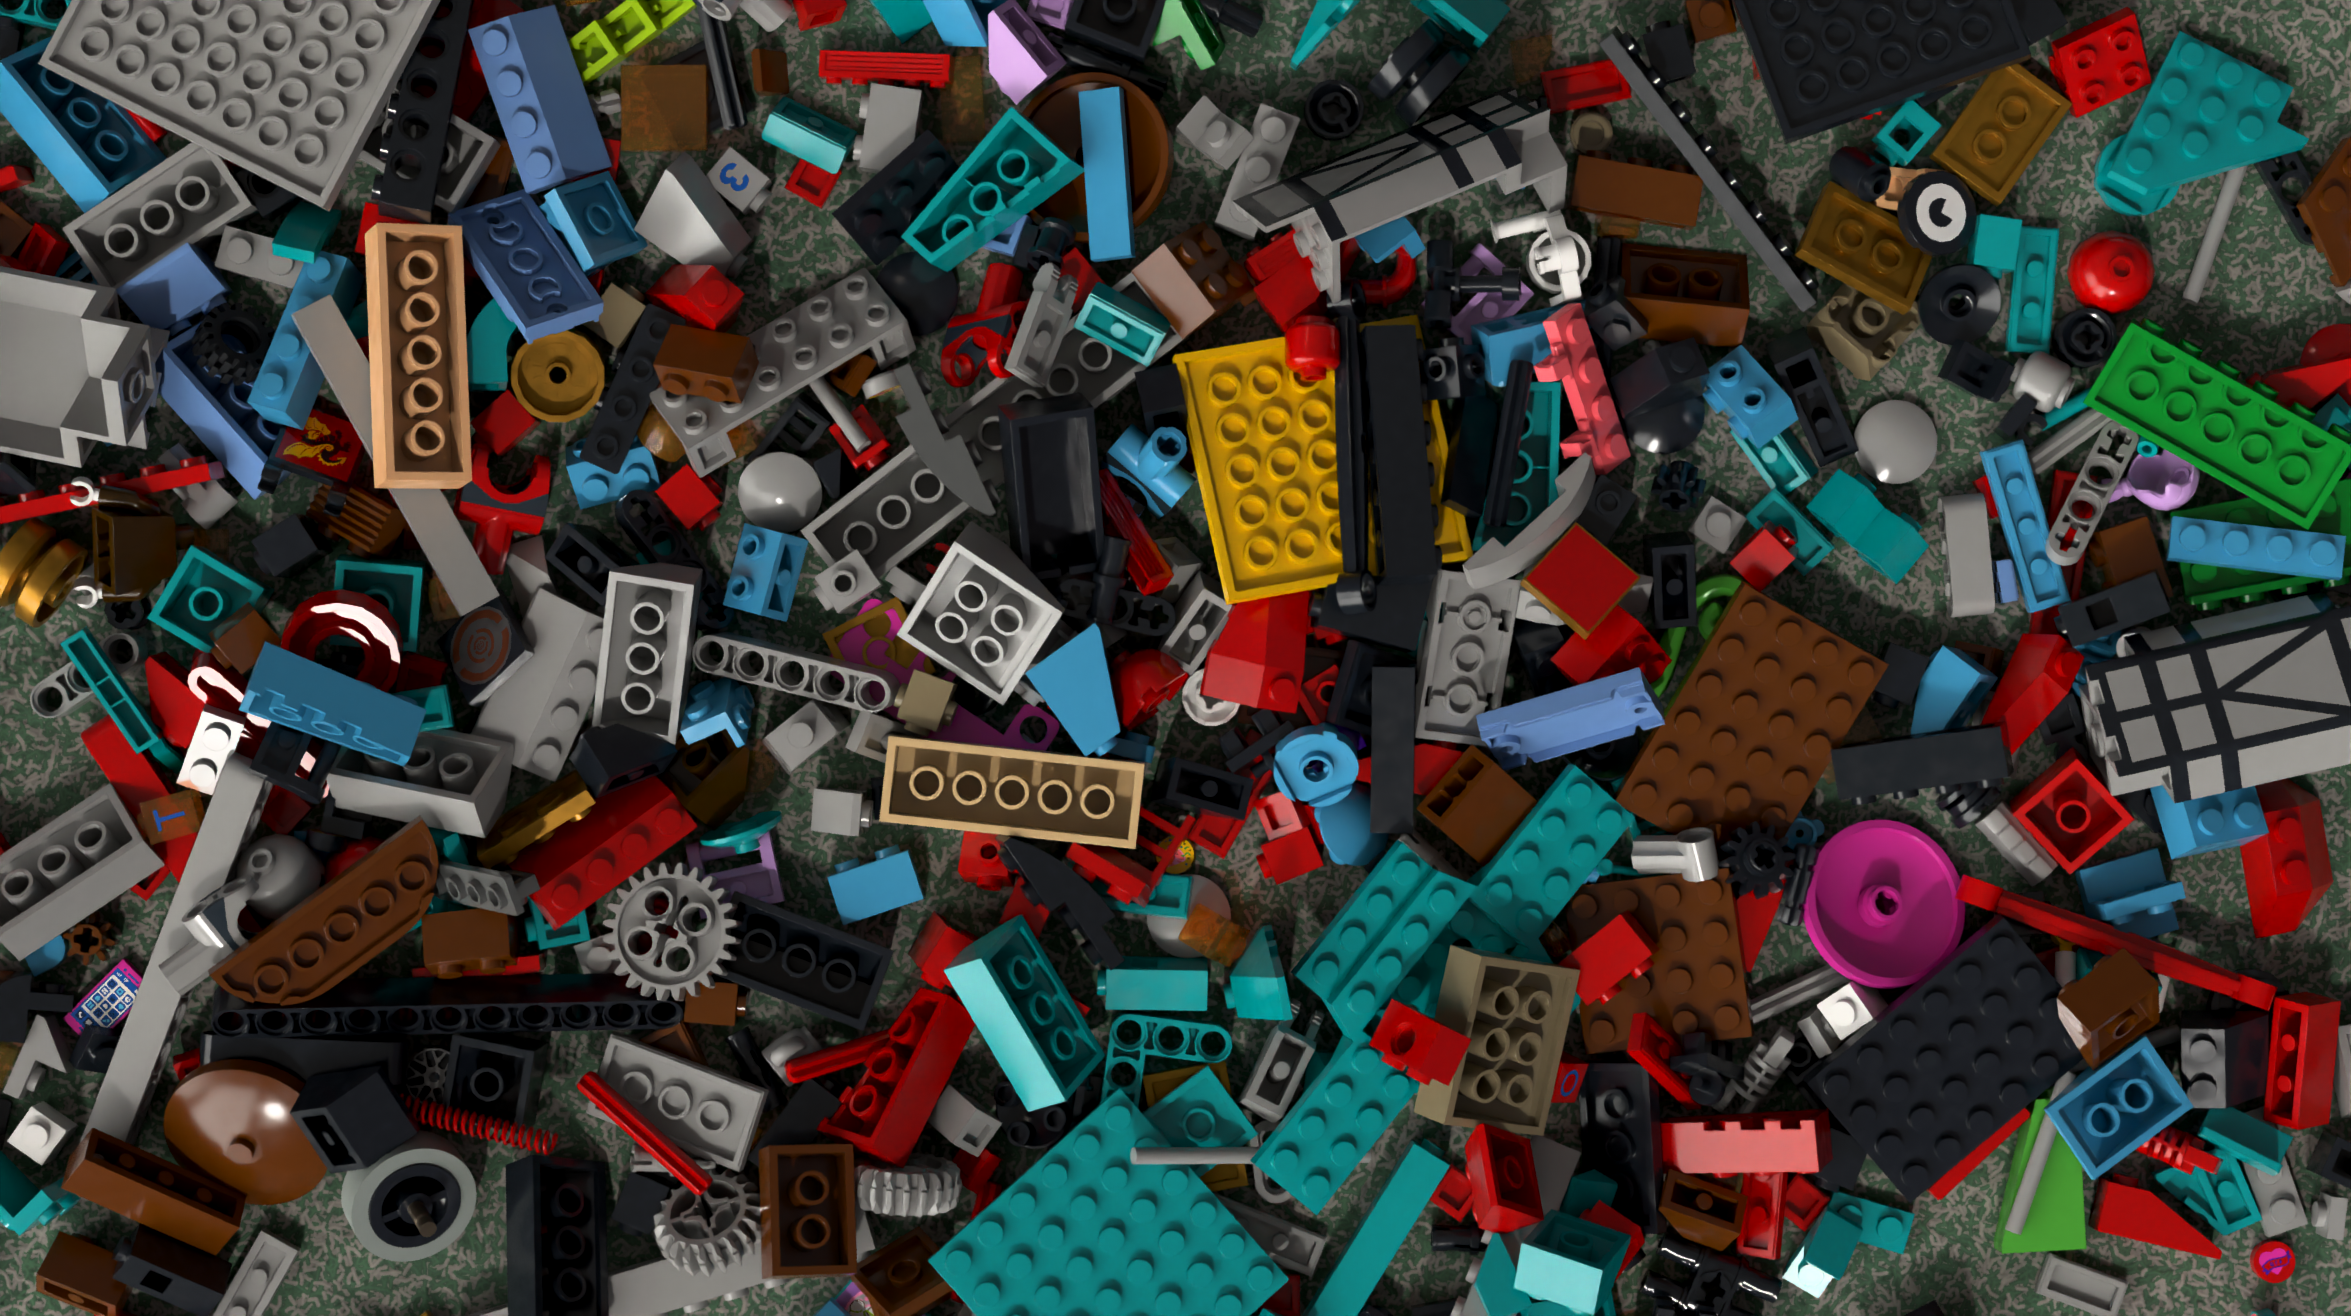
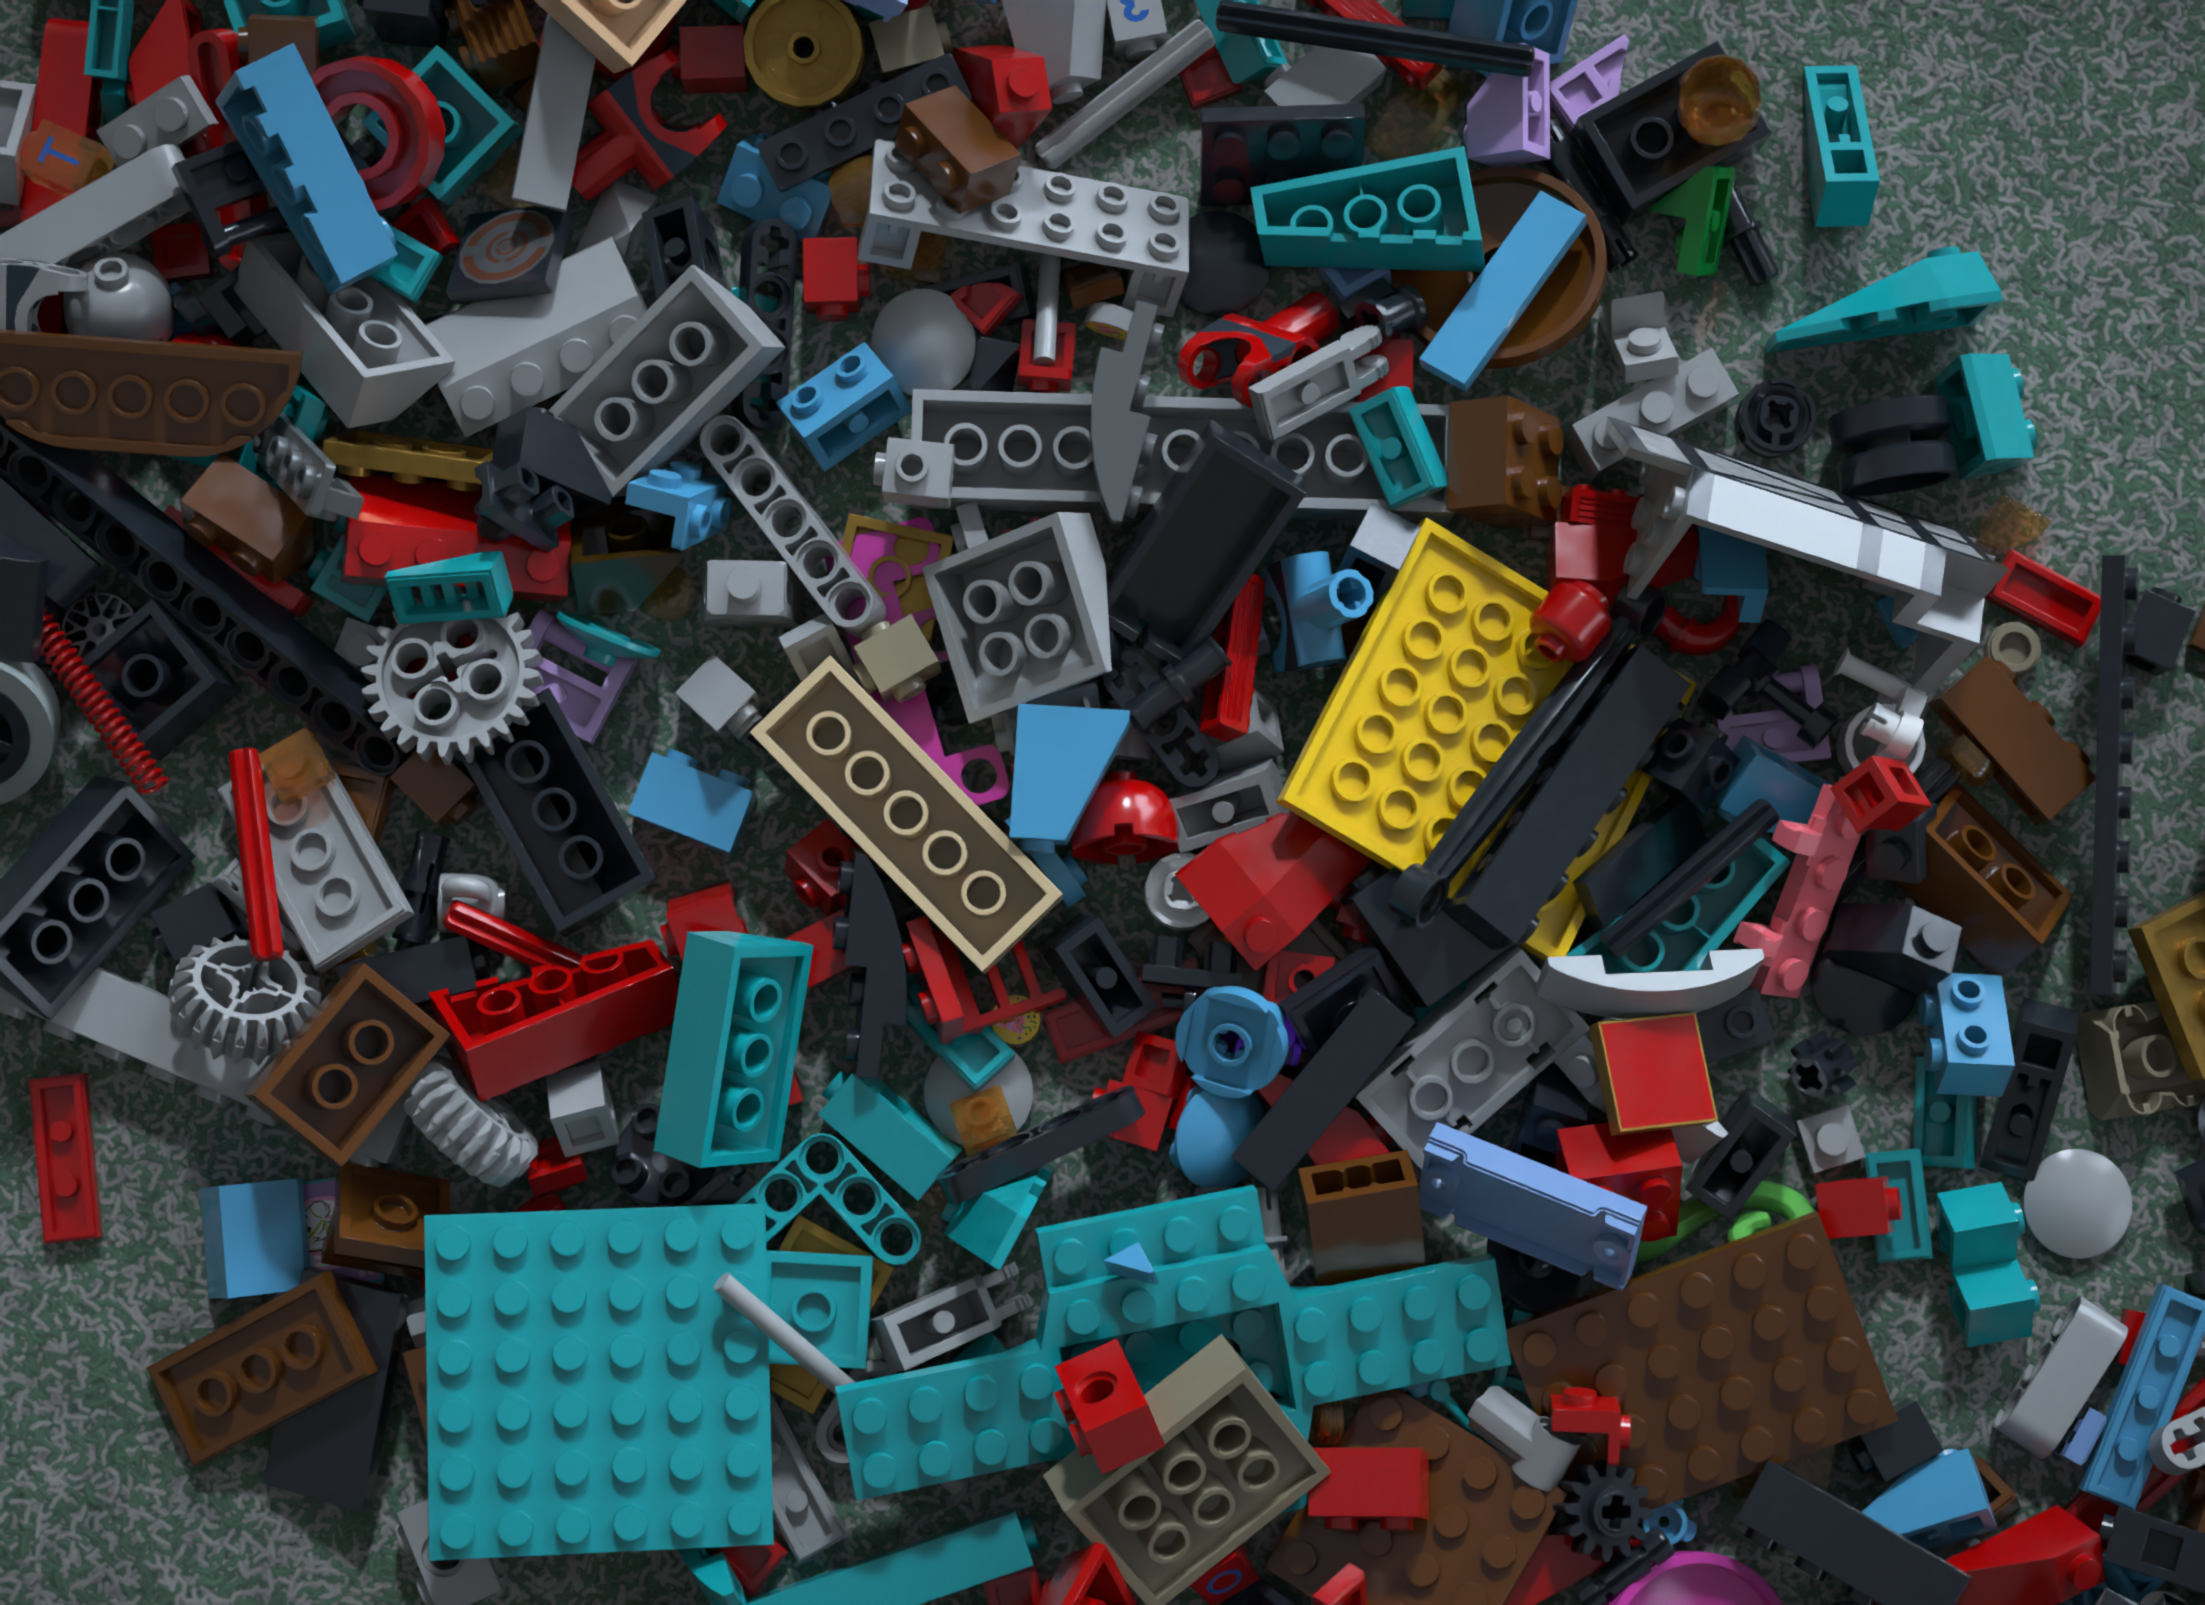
camera: 30 degrees right, 5 degrees down
none -> clear orange plate [258,727,336,806]
none -> teal slope [384,551,513,624]
none -> black hips [473,461,574,553]
none -> black beam [936,1085,1145,1204]
none -> red tile [950,282,1023,337]
none -> light grey axle [1035,19,1215,170]
none -> dark azure piece [1103,1242,1159,1285]
none -> black axle [1215,0,1535,77]
none -> red bracket [1549,1387,1631,1466]
none -> red brick [1830,756,1932,834]

